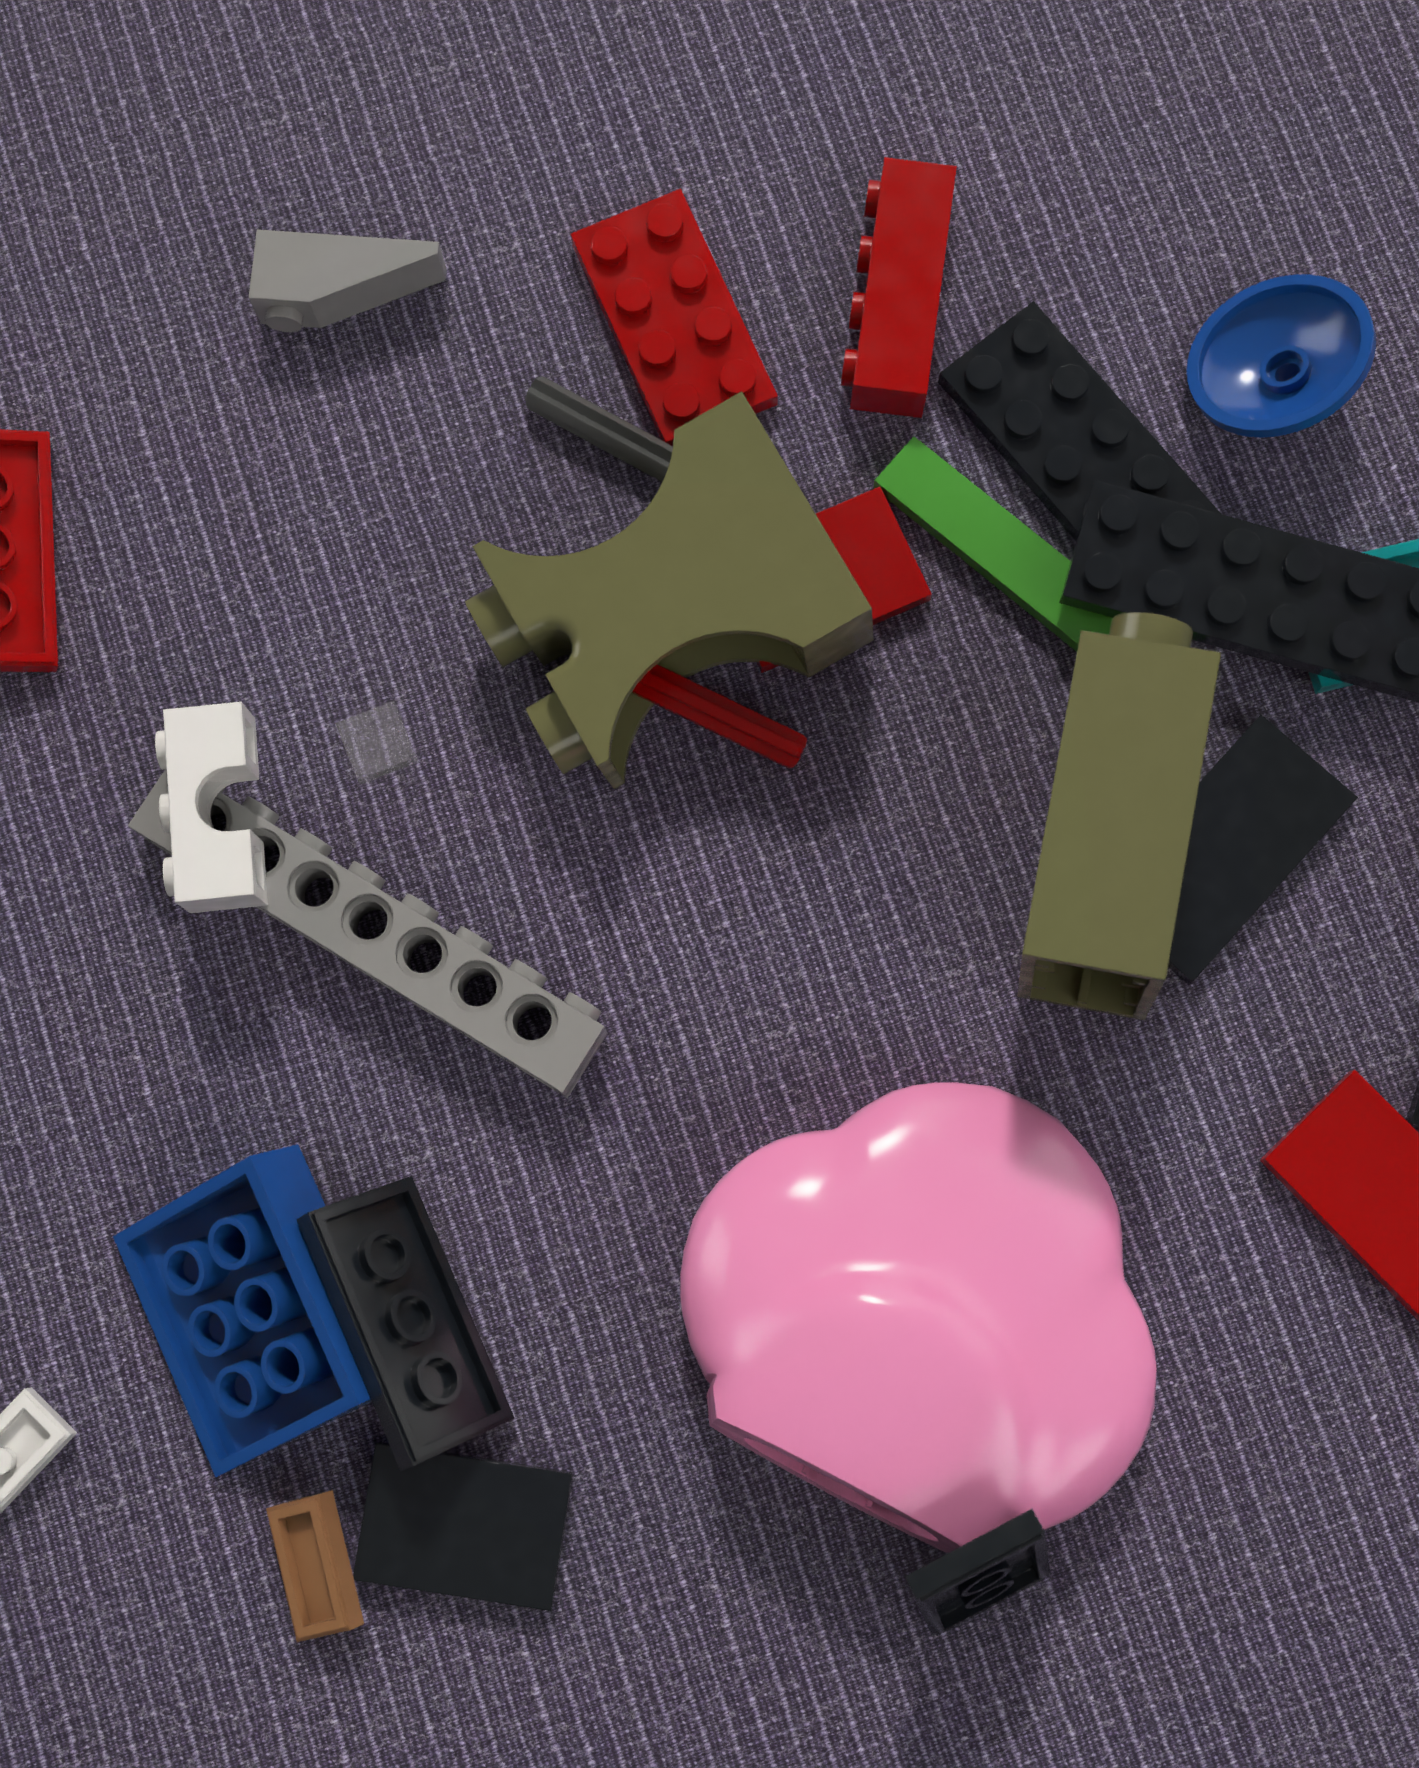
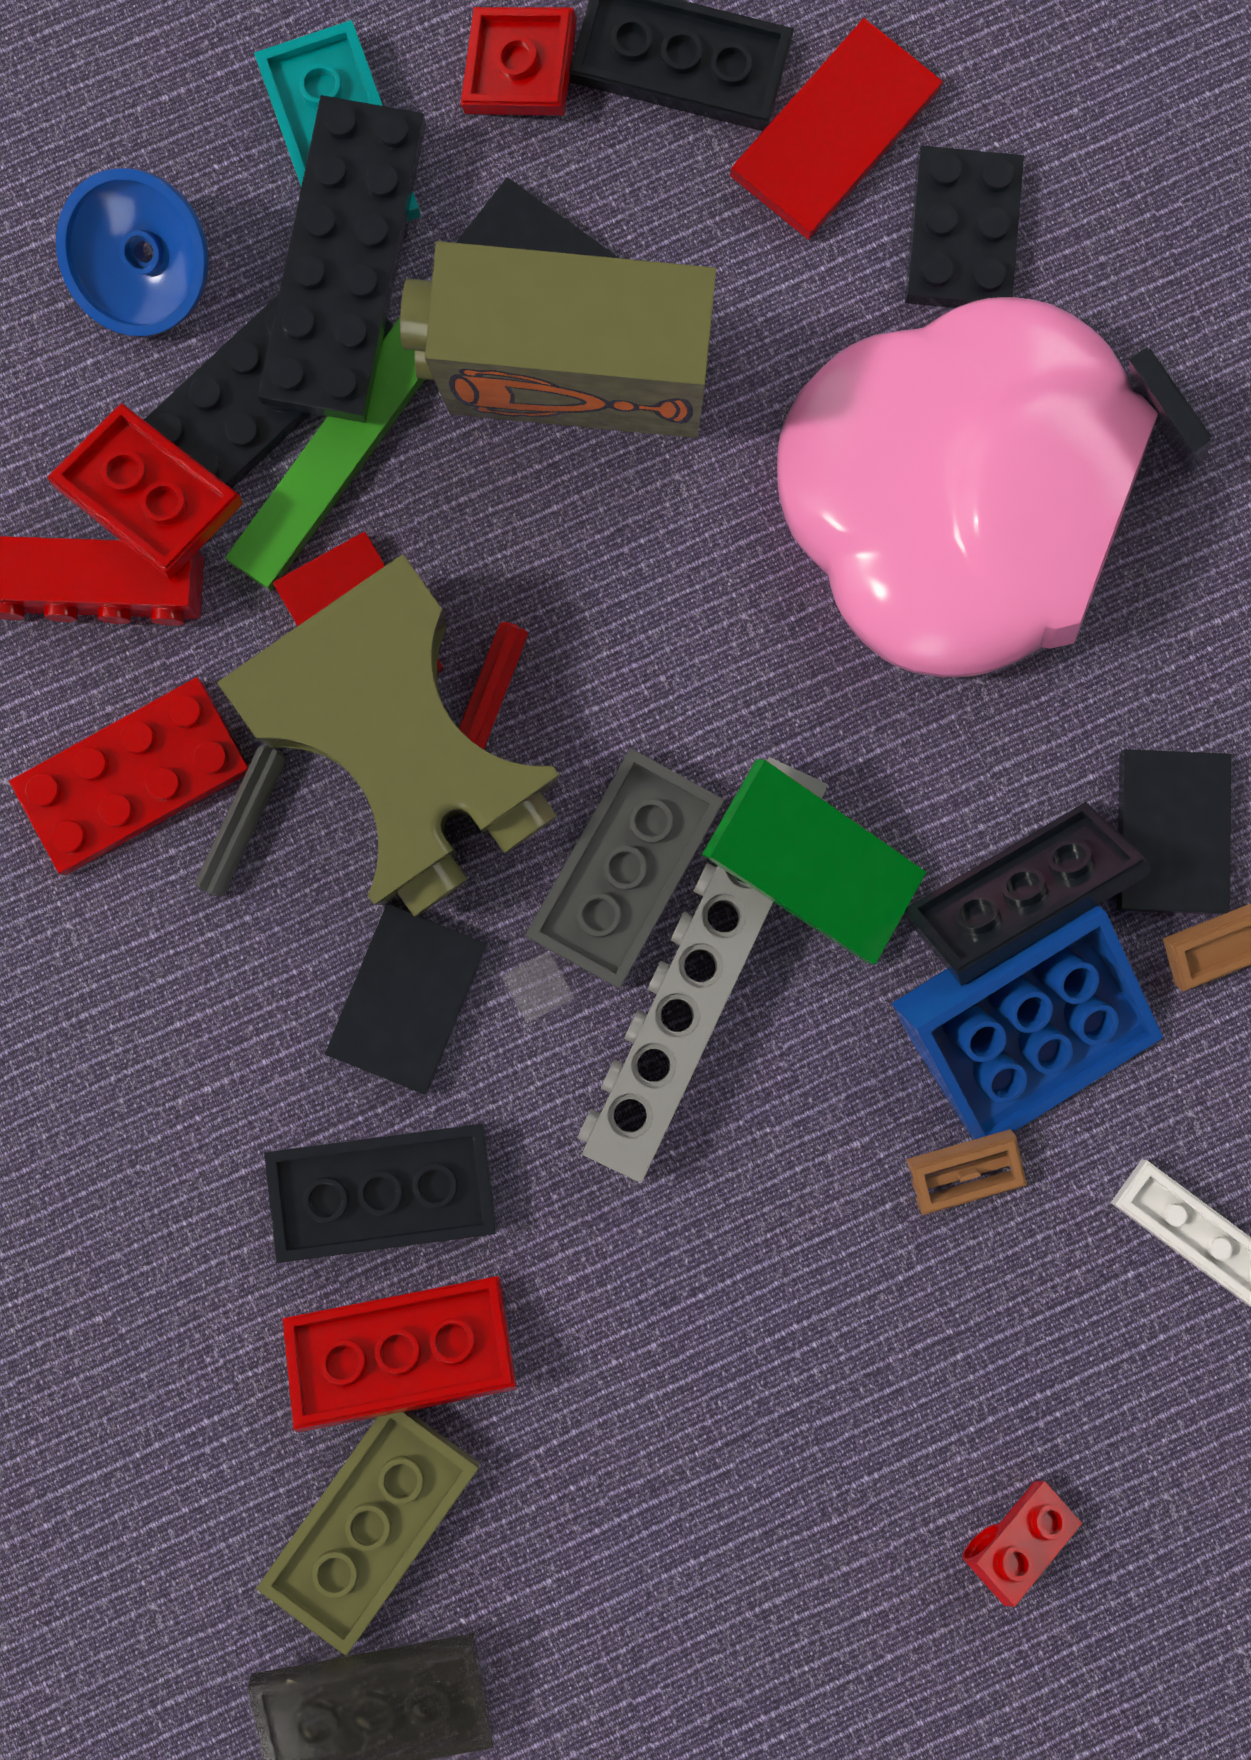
camera: 100 degrees left, 5 degrees up
white arch [155,702,268,913] -> none
light grey slope [248,229,447,332] -> none
none -> red tile [47,403,243,580]
none -> black plate [264,1123,497,1263]
none -> black tile [325,904,488,1095]
none -> dark grey plate [525,748,724,989]
none -> green tile [702,759,926,965]
none -> black plate [905,145,1024,308]
none -> medium nougat tile [906,1129,1027,1215]

